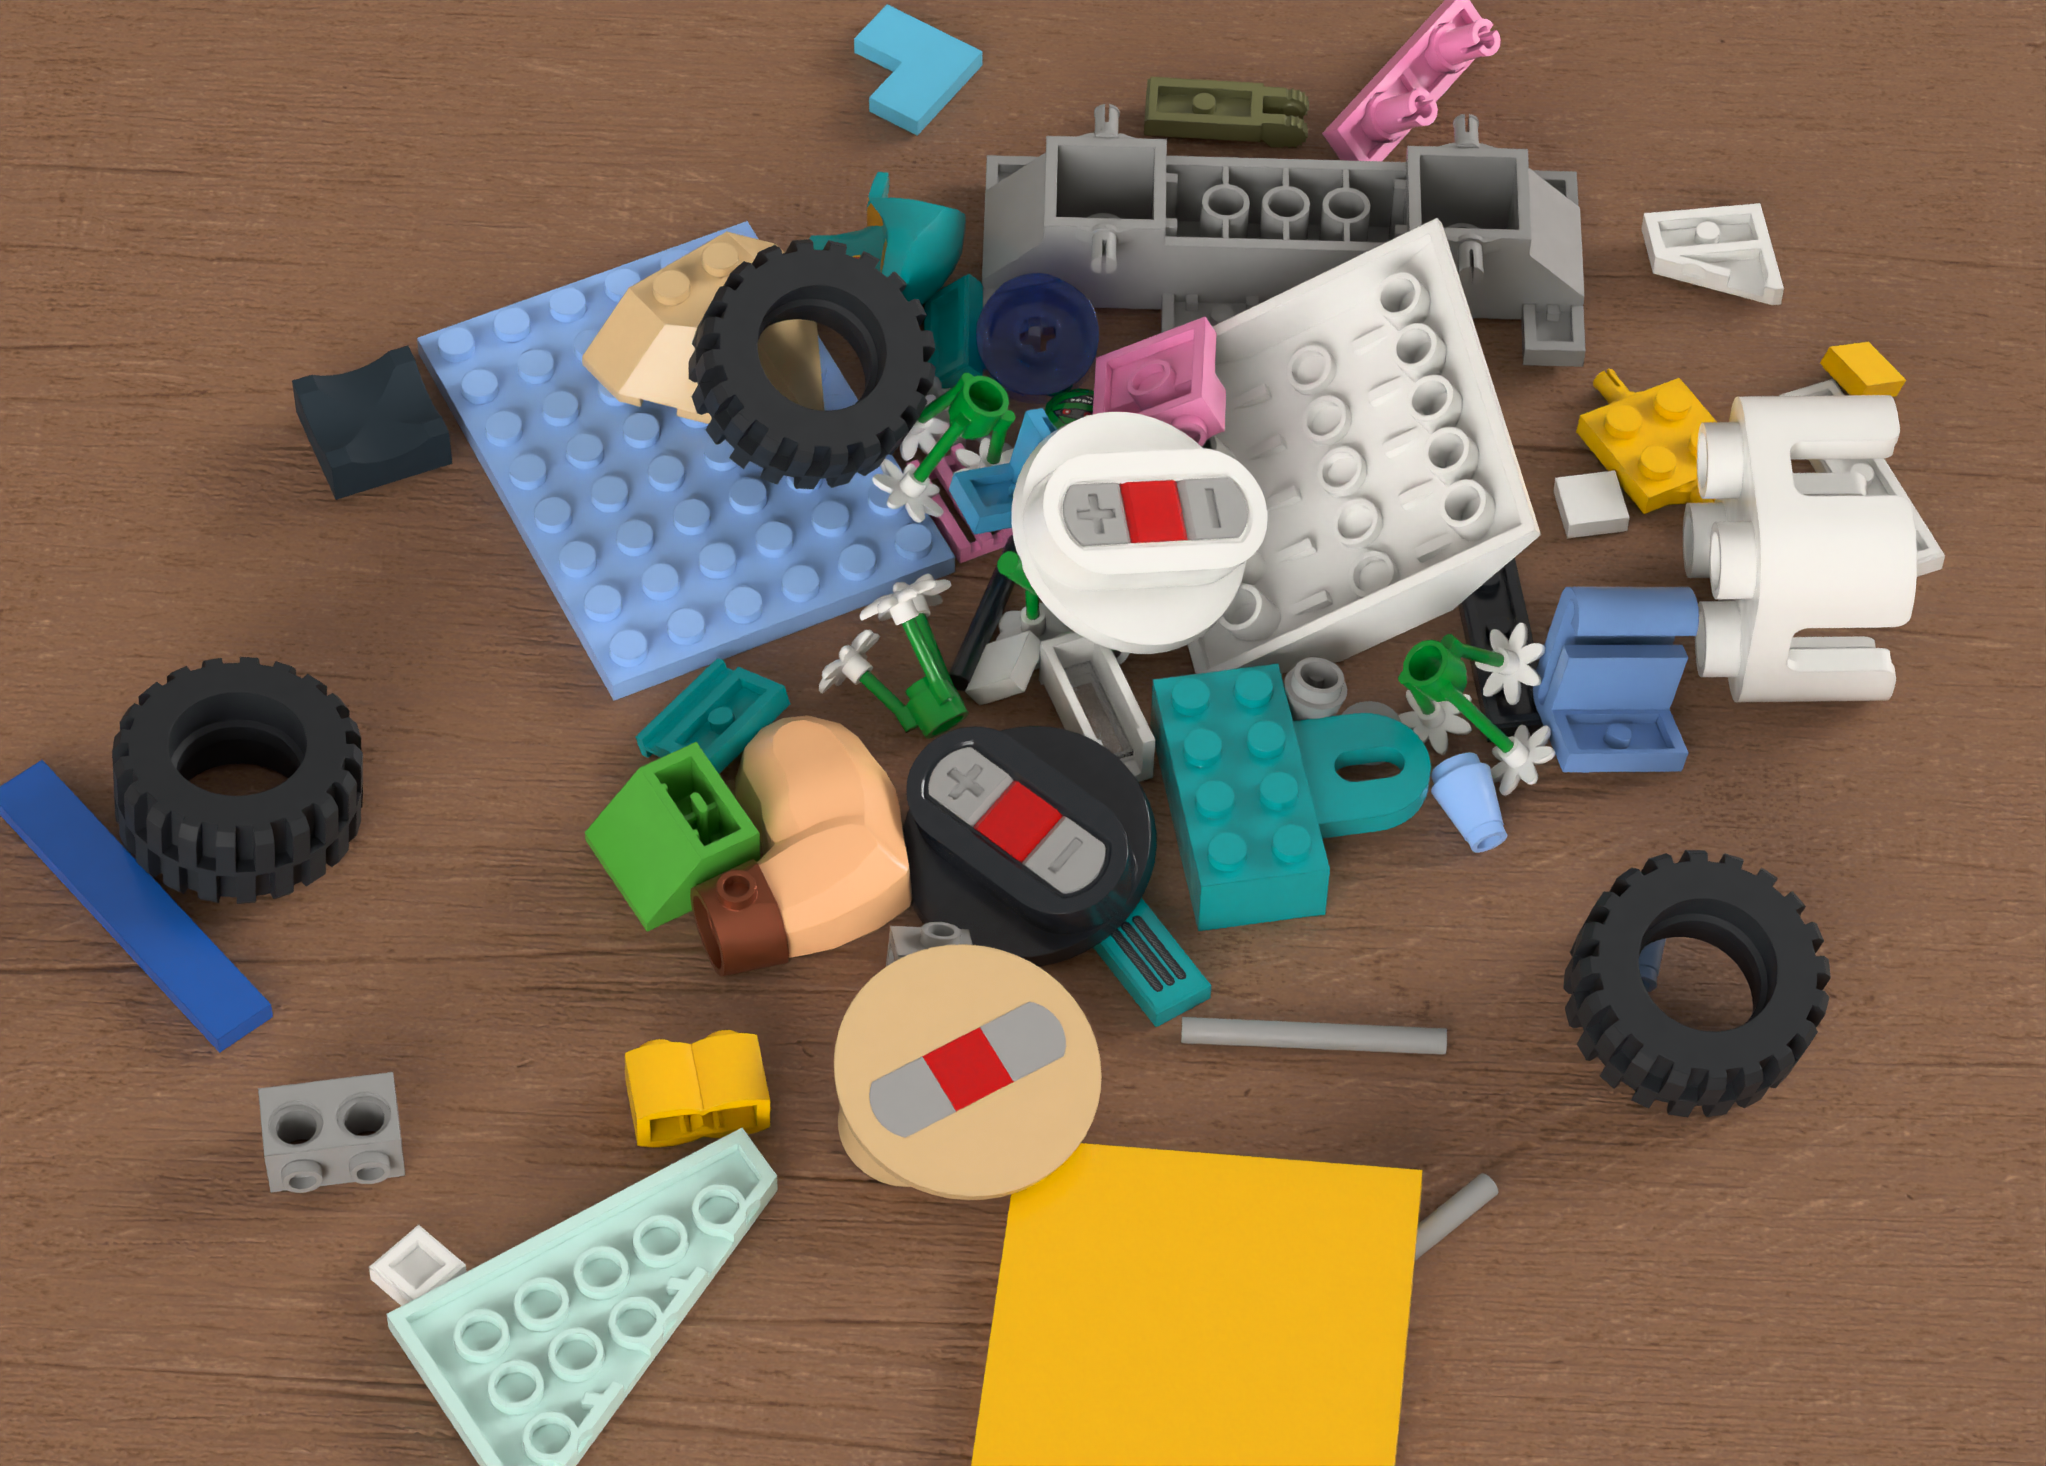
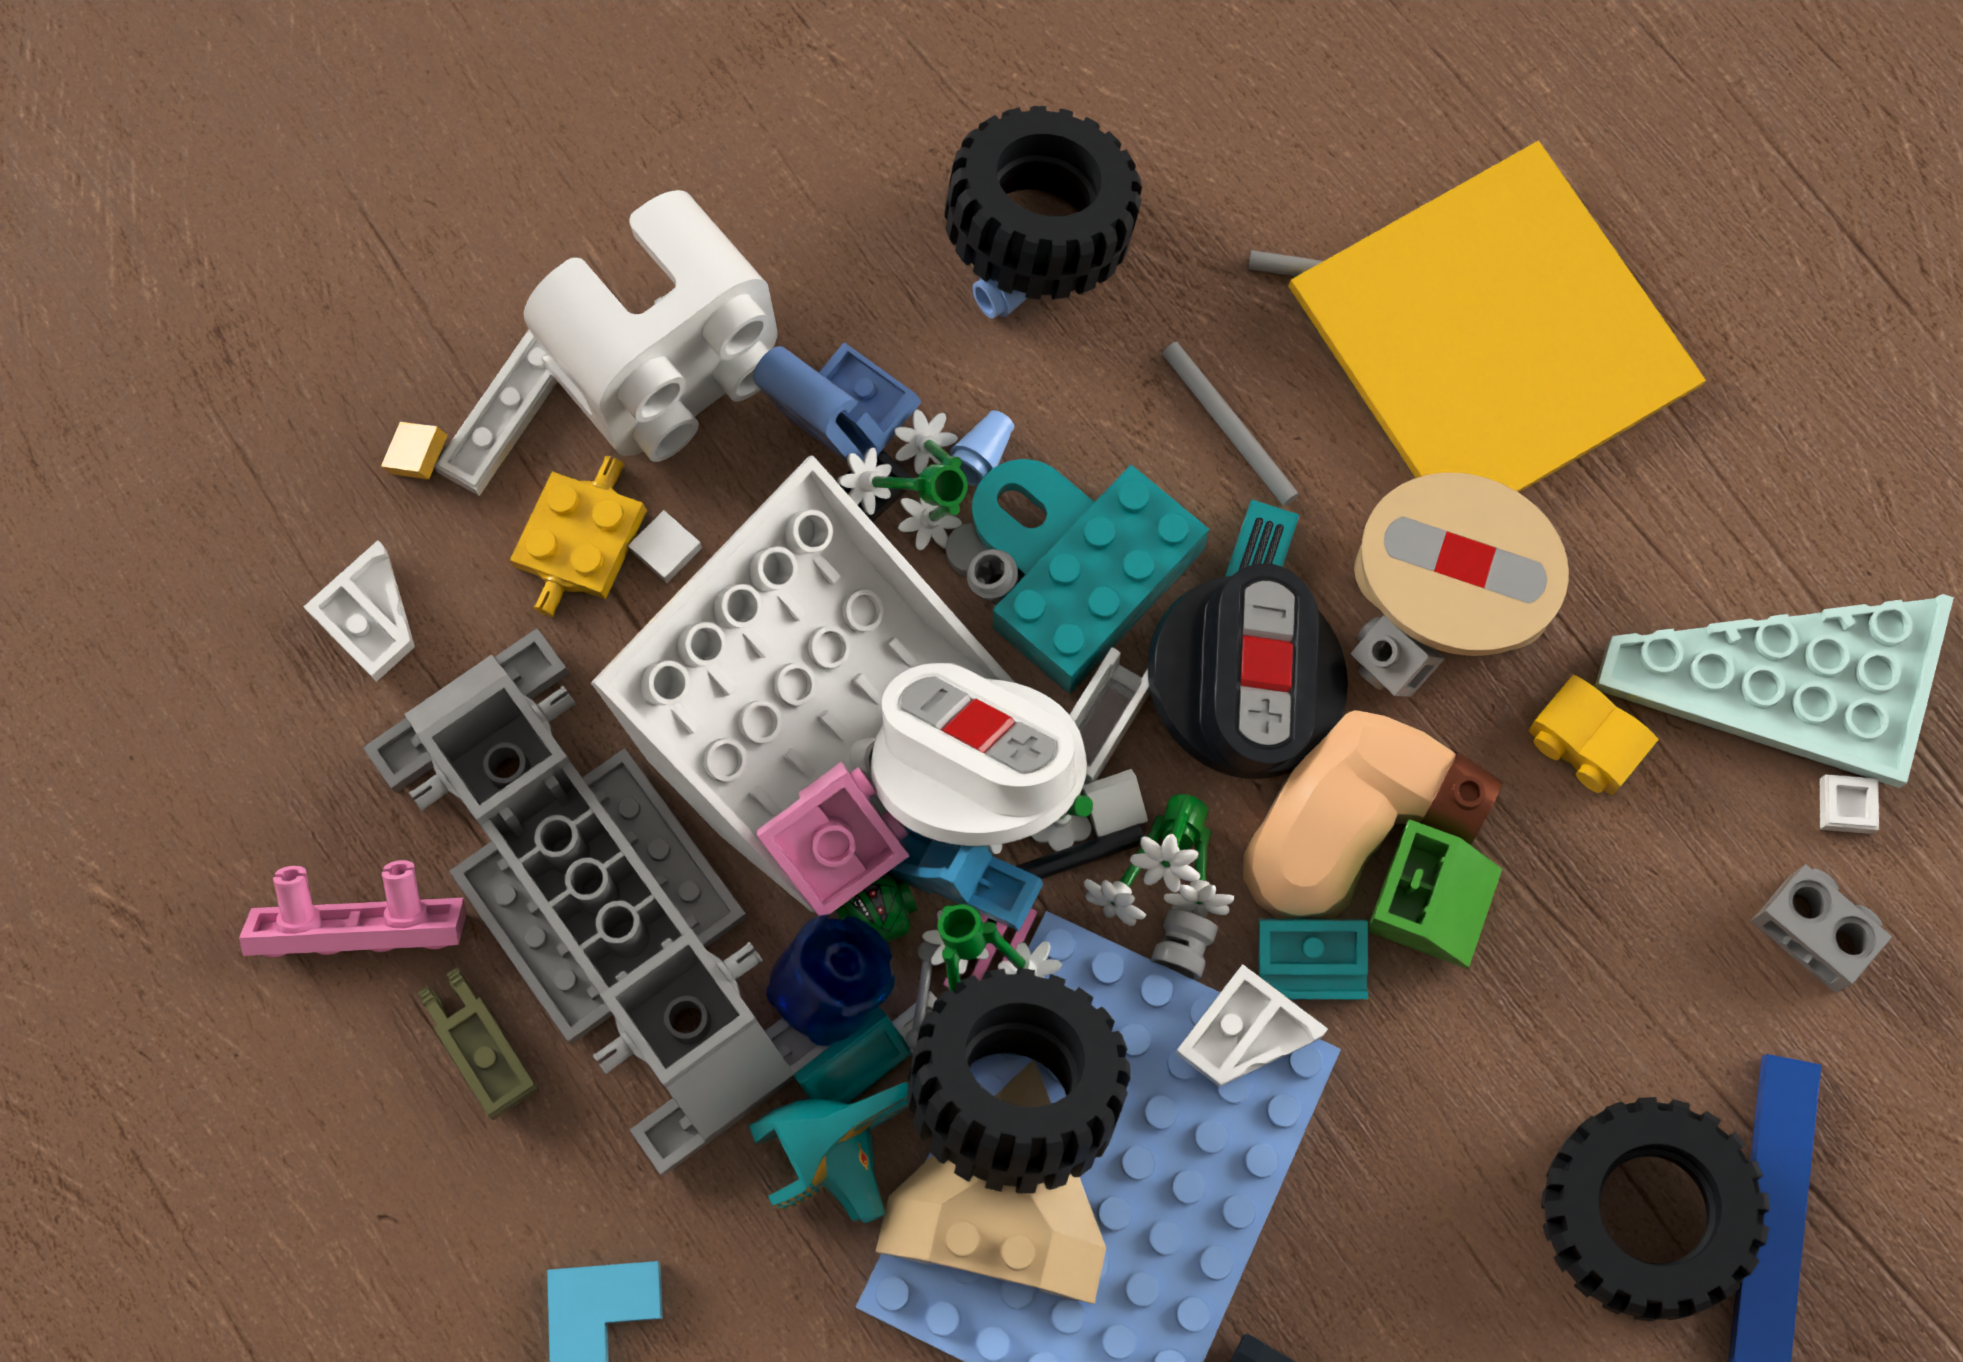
camera: 125 degrees left, 20 degrees up
none -> light grey wheel [1150,909,1218,979]
none -> white wing [1175,964,1328,1087]

